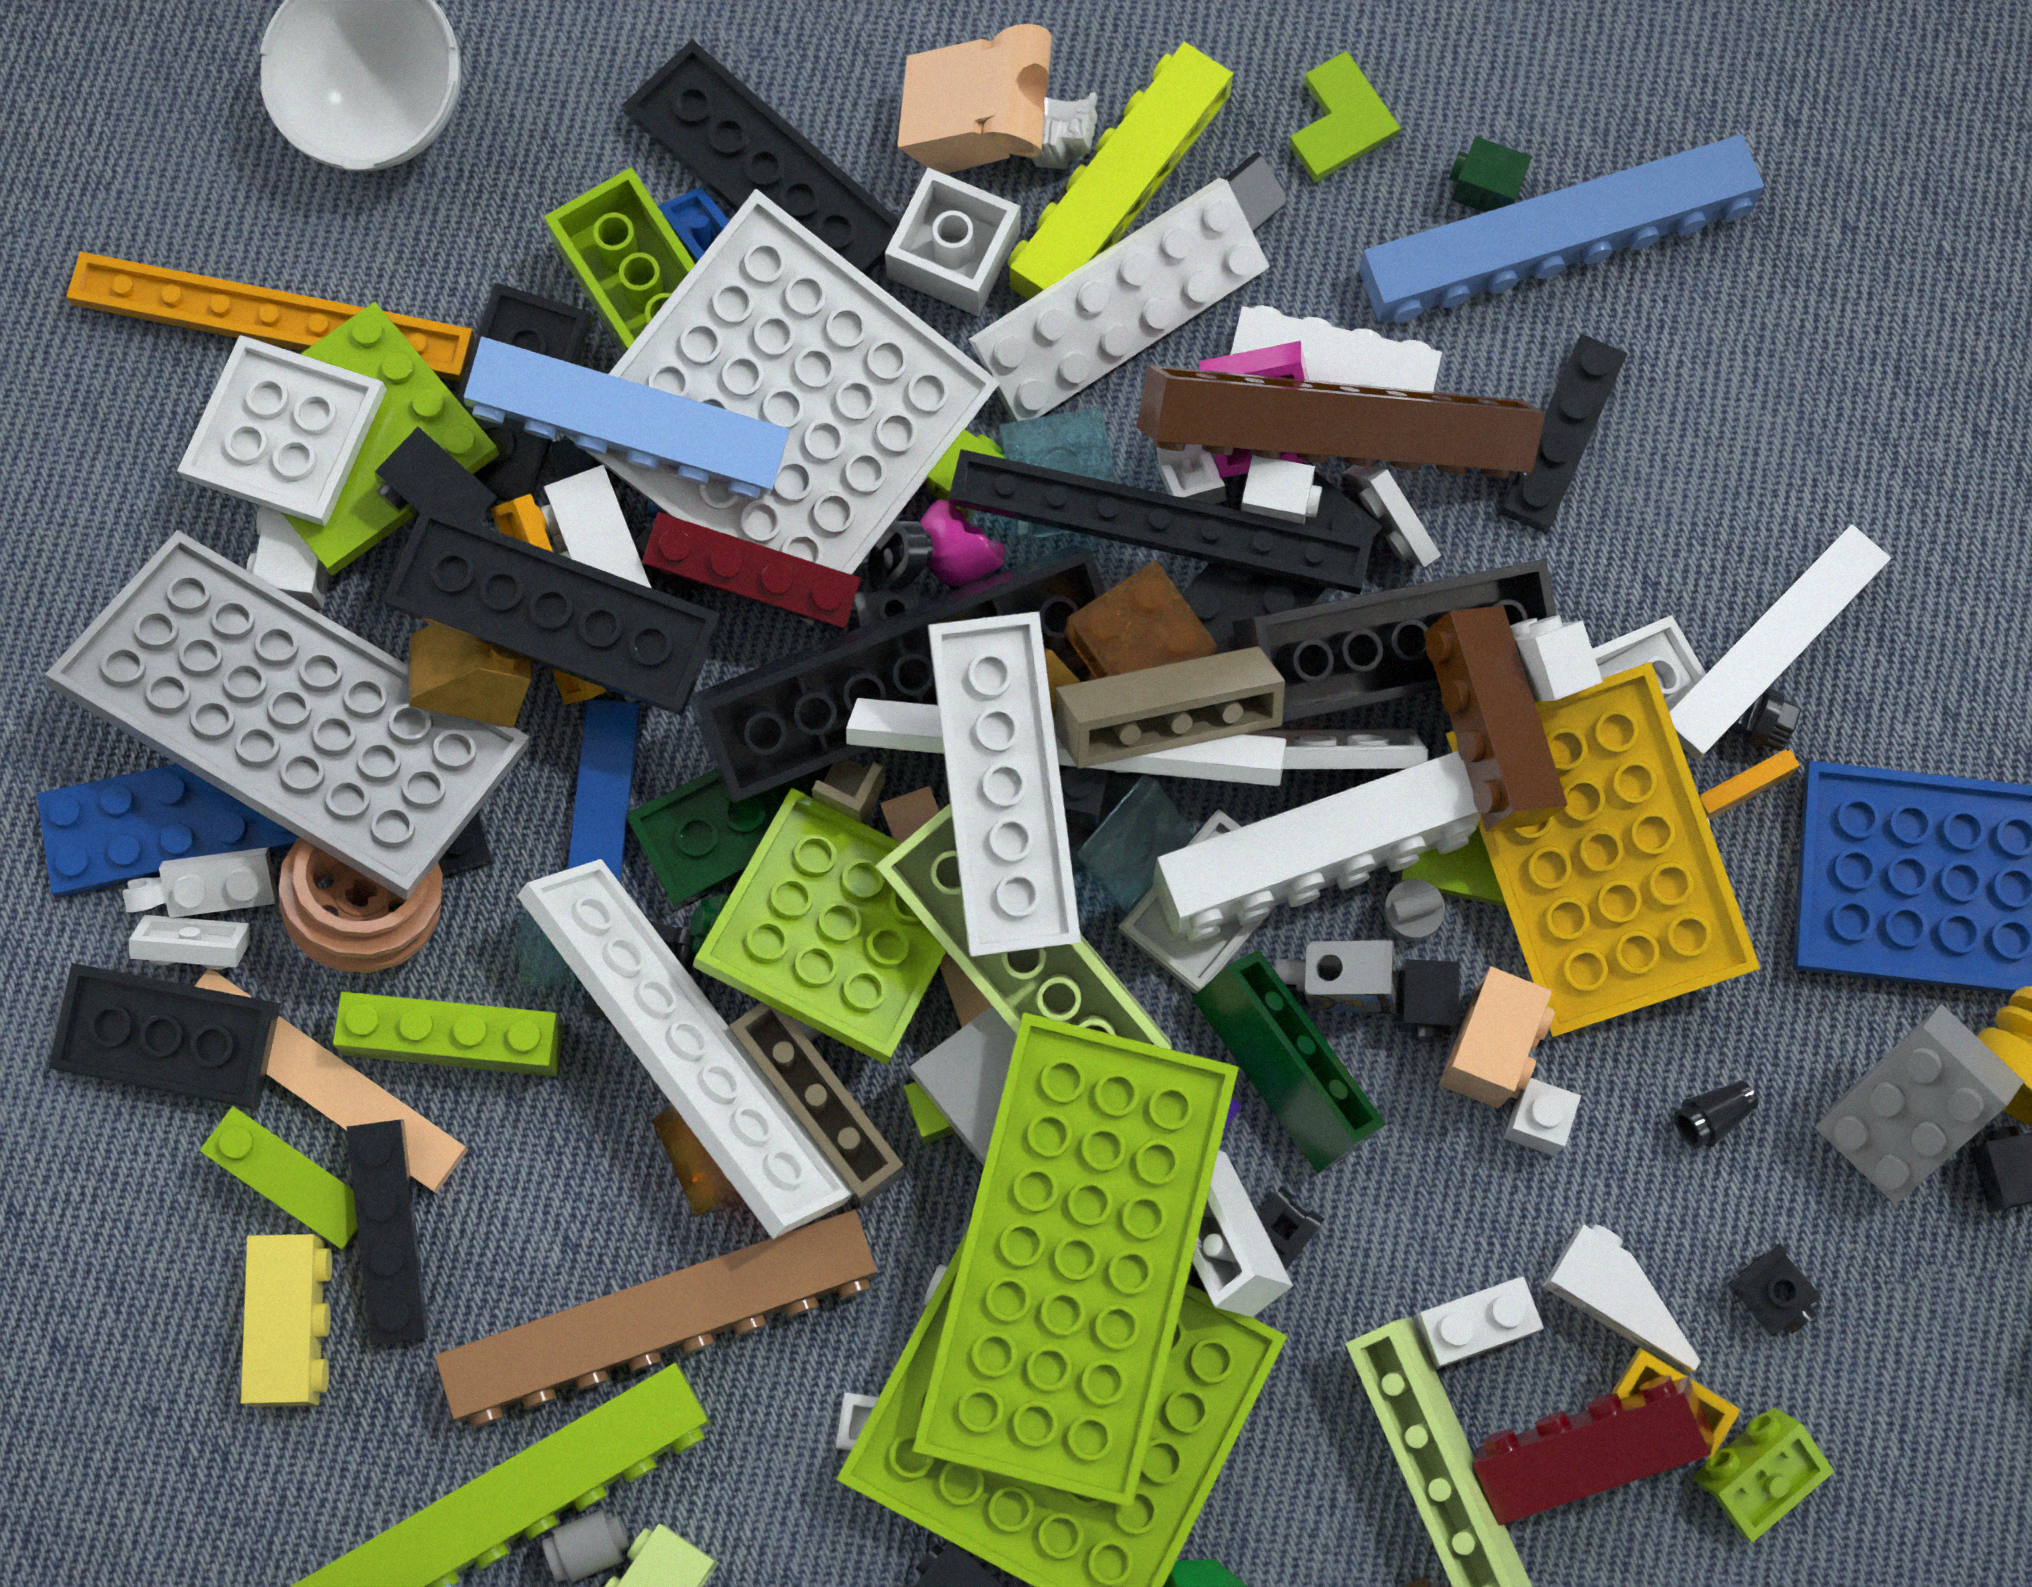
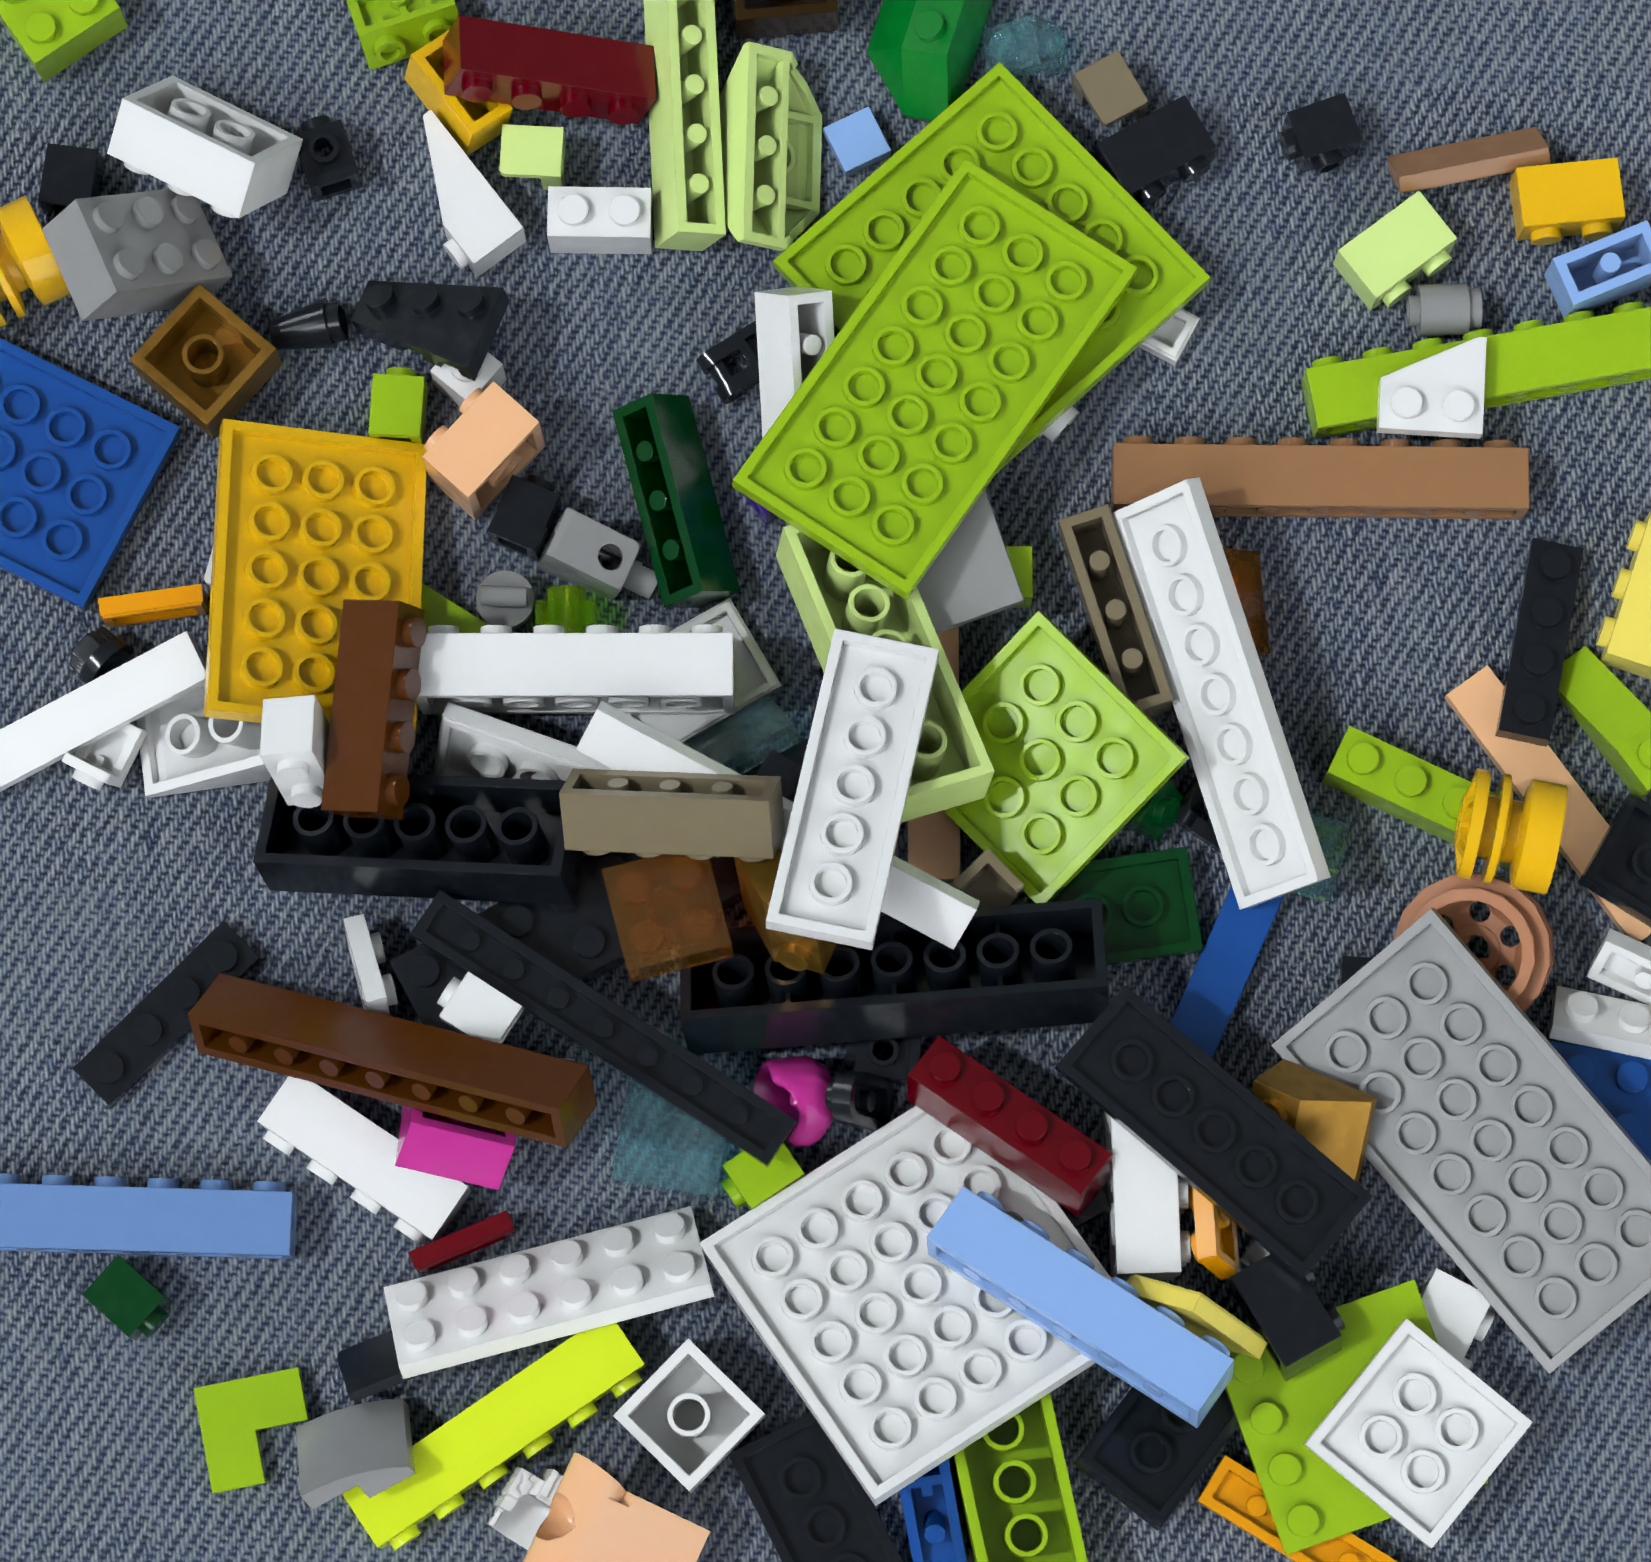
camera: 160 degrees left, 5 degrees up
none -> white bracket [62,723,148,791]
none -> white brick [107,75,303,218]
none -> pearl gold brick [129,283,282,440]
none -> light grey slope [296,1399,415,1510]
none -> black wing [351,281,510,381]
none -> lime brick [368,367,429,444]
none -> dark red tile [408,1210,517,1274]
none -> yellowish green panel [499,124,566,190]
none -> clear neon green gear [535,585,597,633]
none -> yellowish green wedge [719,42,822,251]
none -> light blue tile [823,106,891,177]
none -> light yellow tile [1127,1274,1268,1359]
none -> white wing [1376,337,1487,439]
none -> yellow wheel [1453,768,1568,895]

